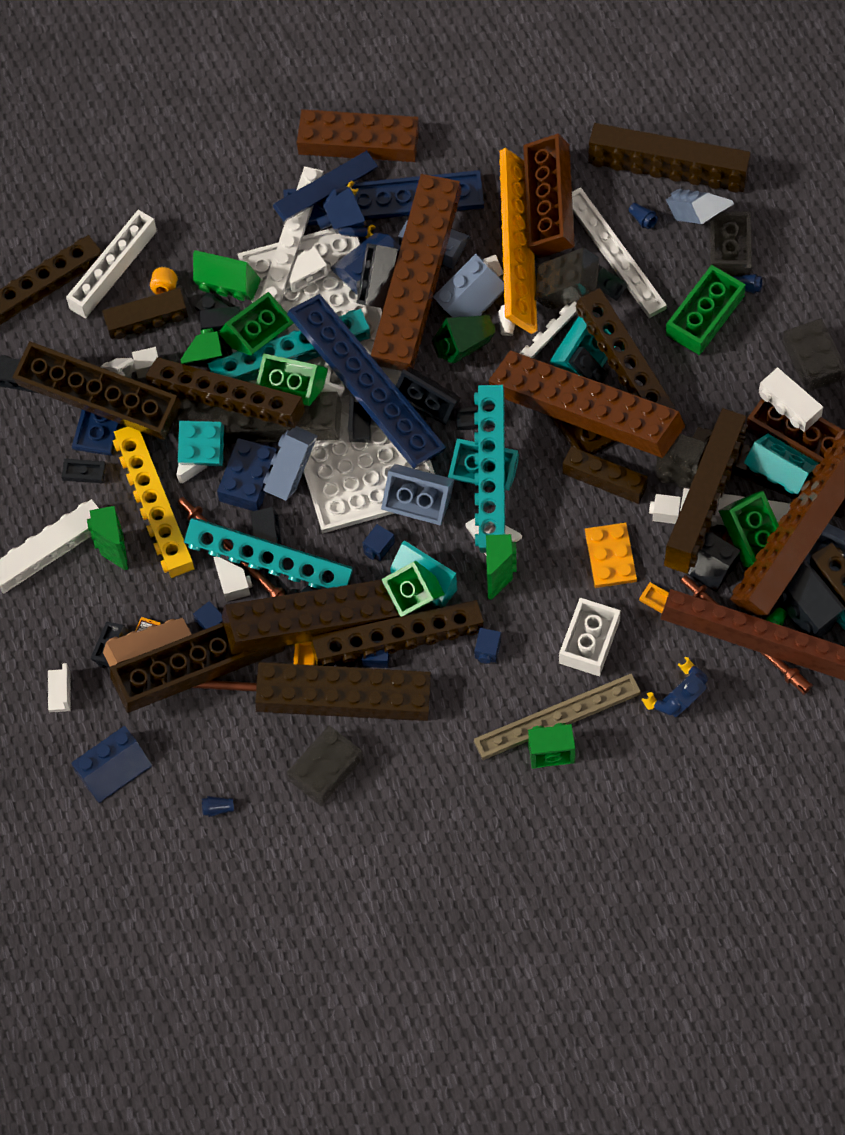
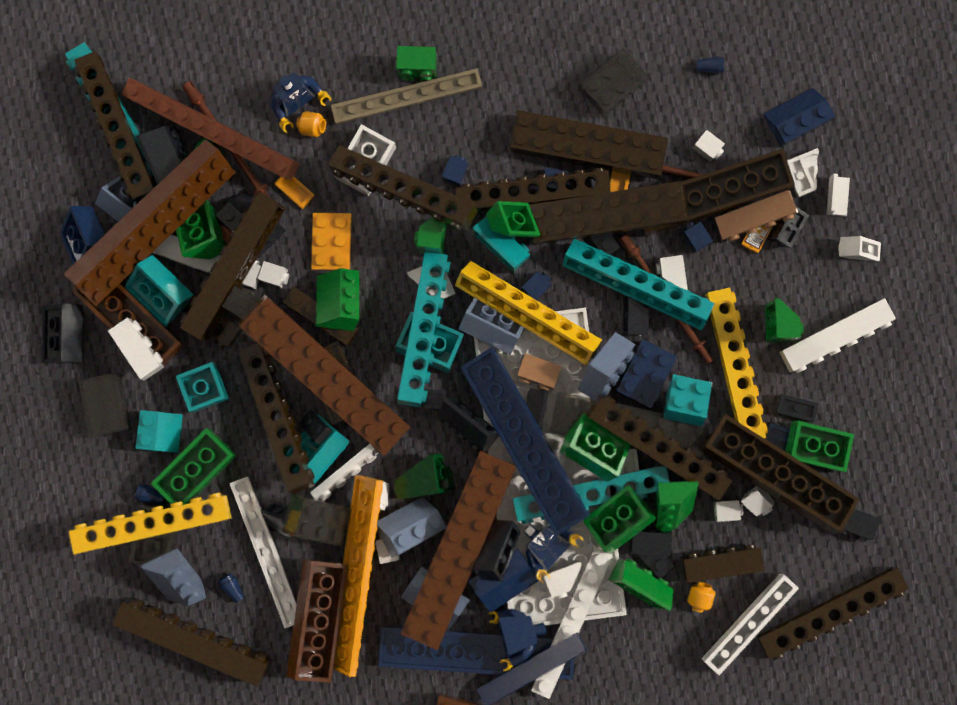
camera: 170 degrees left, 20 degrees up
none -> yellow brick [69,493,232,554]
none -> teal slope [135,410,183,453]
none -> teal brick [176,362,229,413]
none -> light orange head [296,111,326,137]
none -> green slope [316,268,359,331]
none -> dark brown brick [328,145,478,231]
none -> yellow brick [455,261,602,365]
none -> medium nougat brick [517,353,562,391]
none -> dark blue torso [523,524,583,584]
none -> white brick [693,130,725,162]
none -> green brick [785,421,854,472]
none -> white wing [787,148,819,198]
none -> white slope [838,236,881,261]

